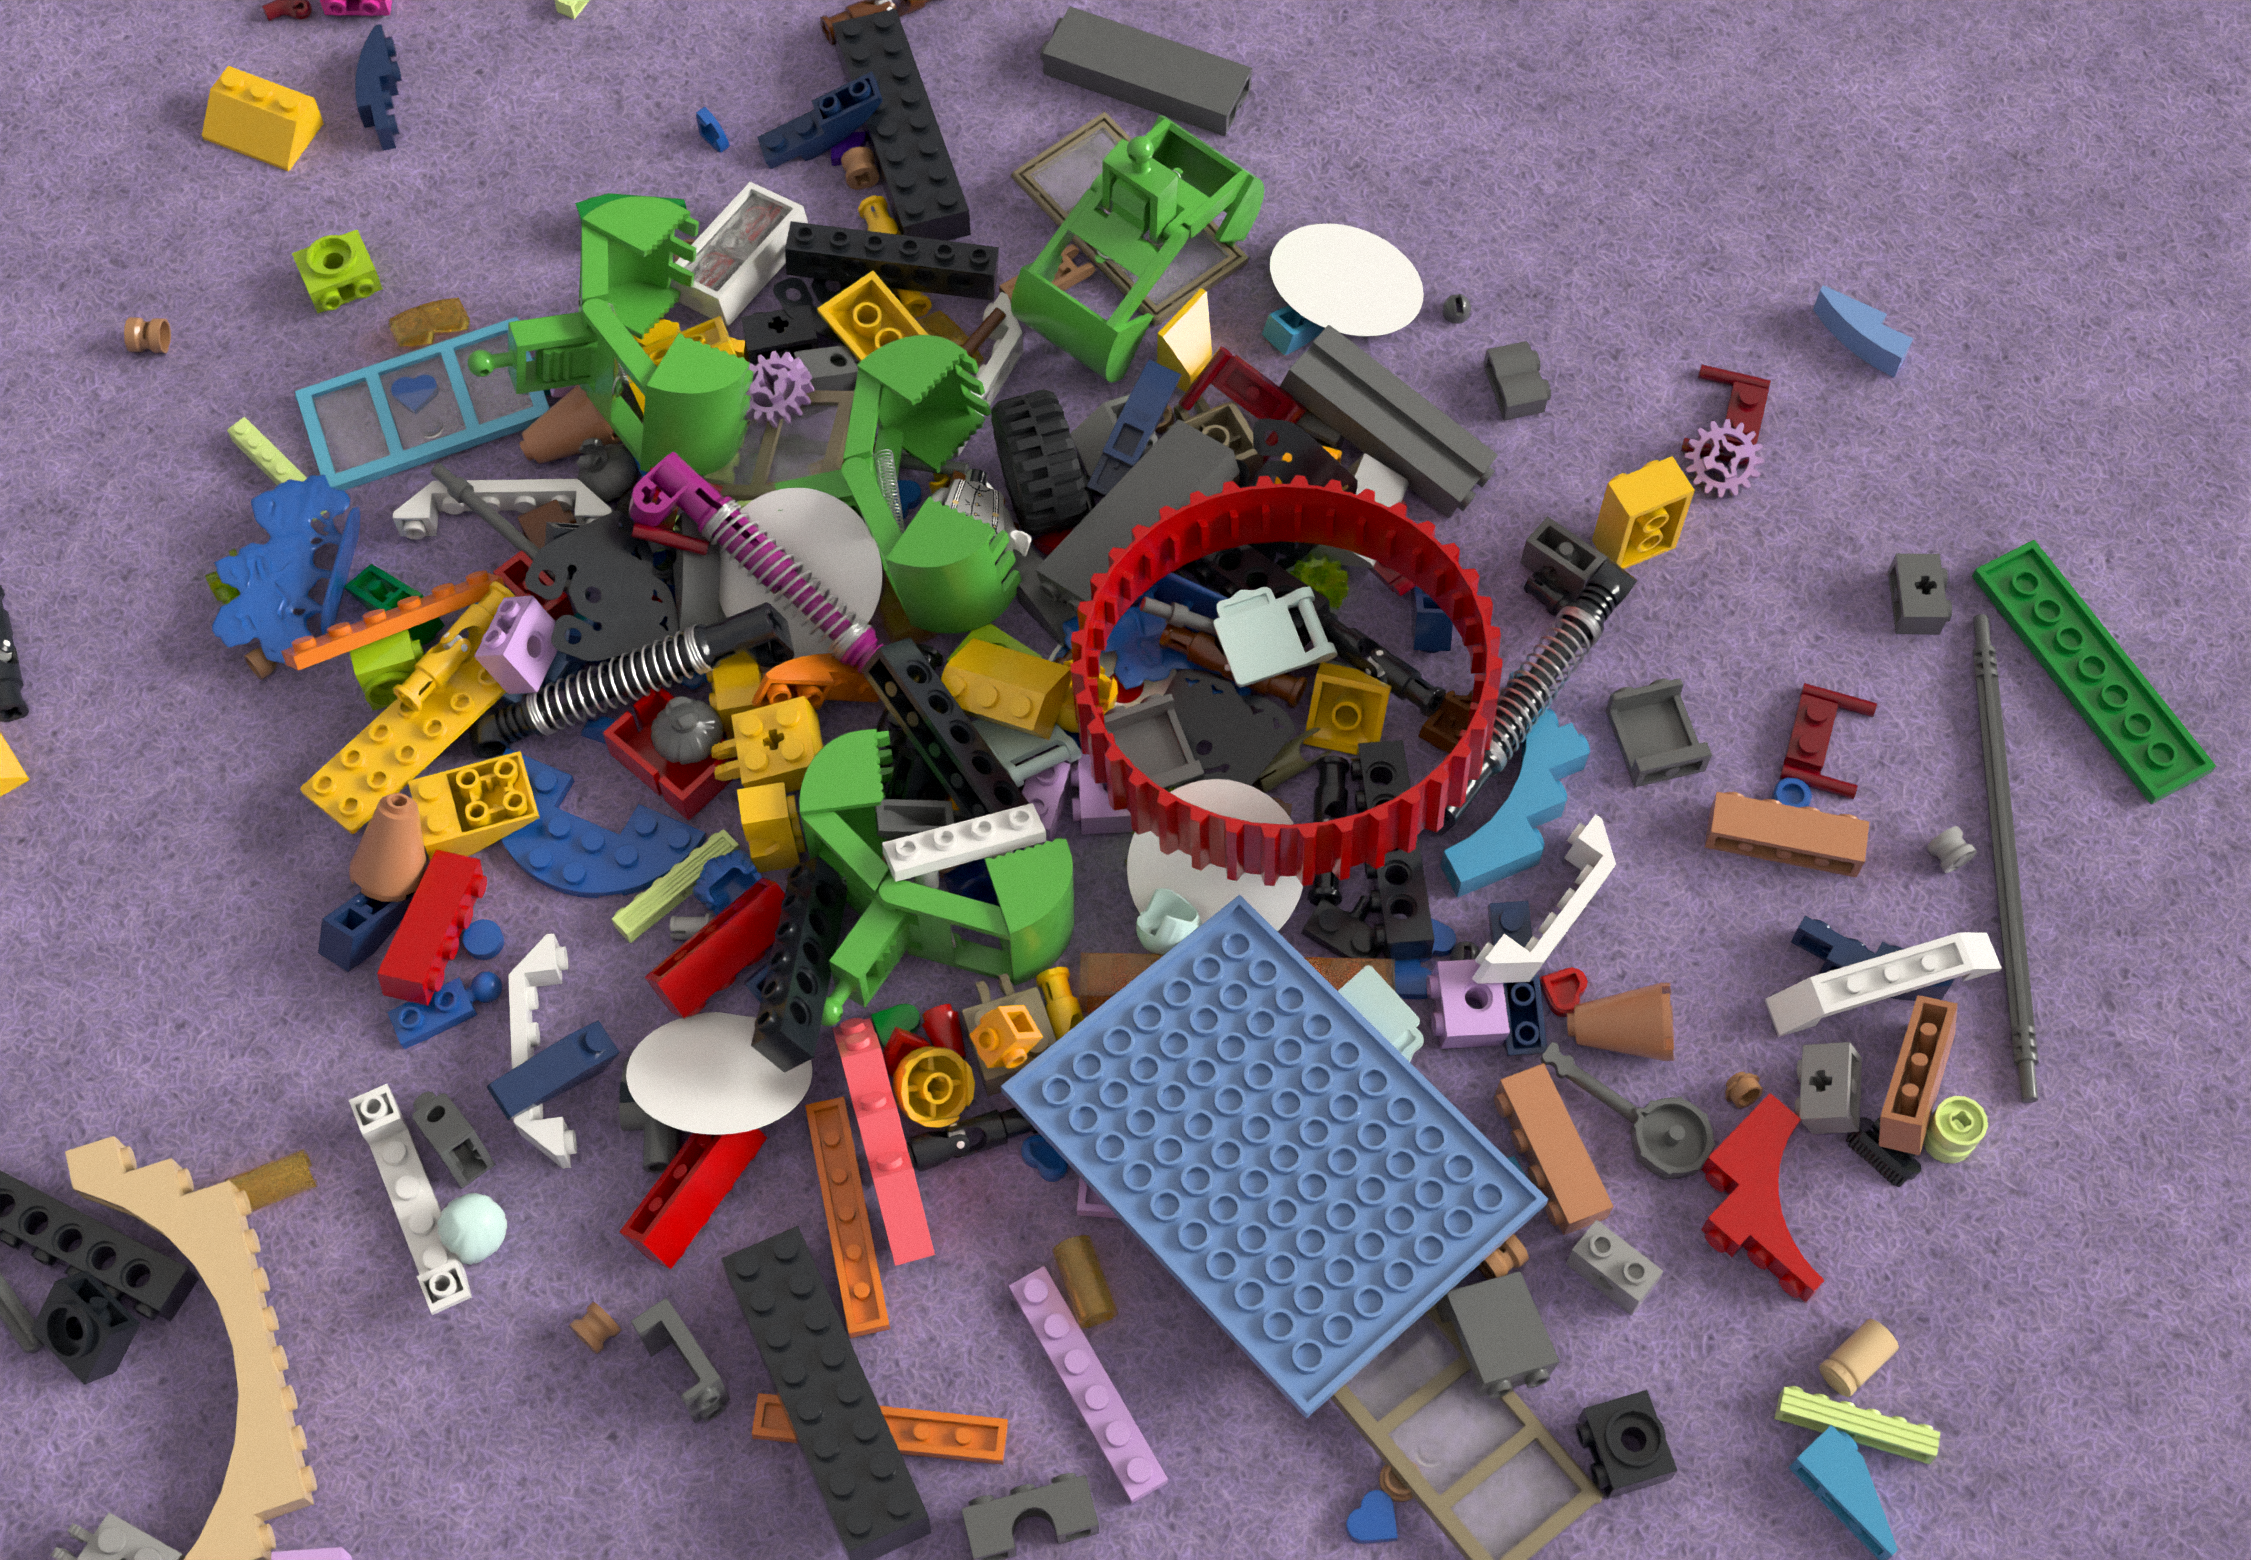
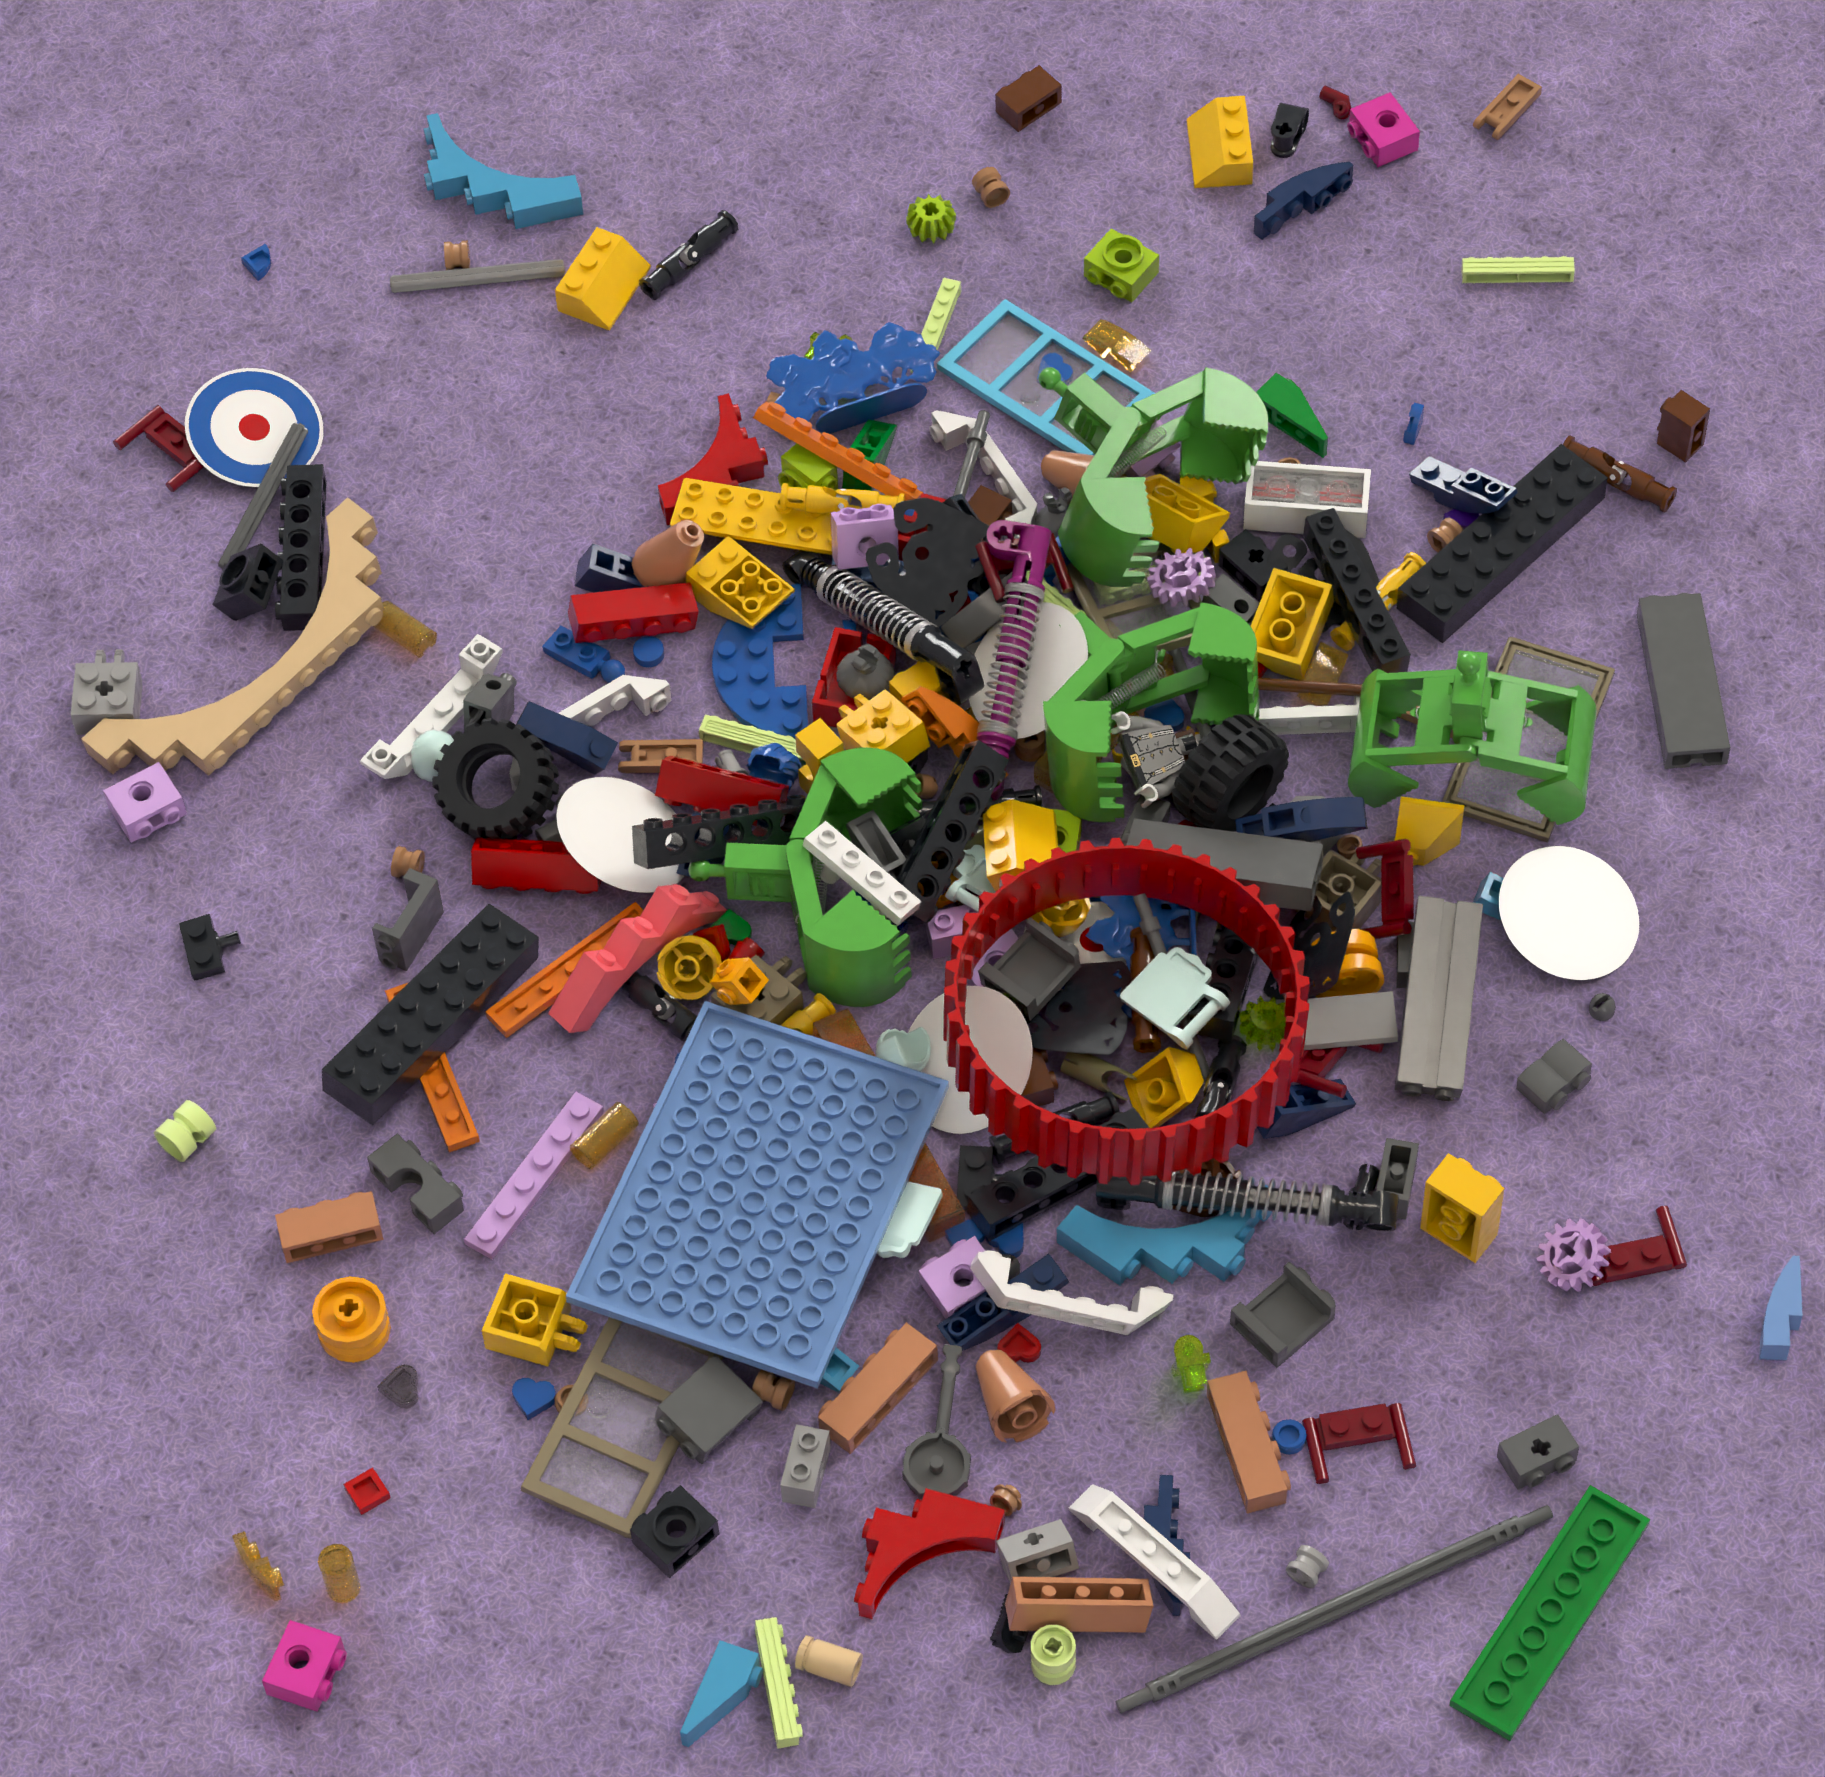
camera: 65 degrees right, 5 degrees down
none -> black tyre [432,718,559,840]
none -> yellow hinge [481,1273,588,1367]
none -> medium nougat hinge [618,739,704,773]
none -> red arch [658,393,768,526]
none -> lime gear [906,193,956,244]
none -> reddish brown brick [995,65,1062,132]
none -> clear neon green hips [1171,1335,1211,1393]
none -> black piece [1270,102,1309,158]

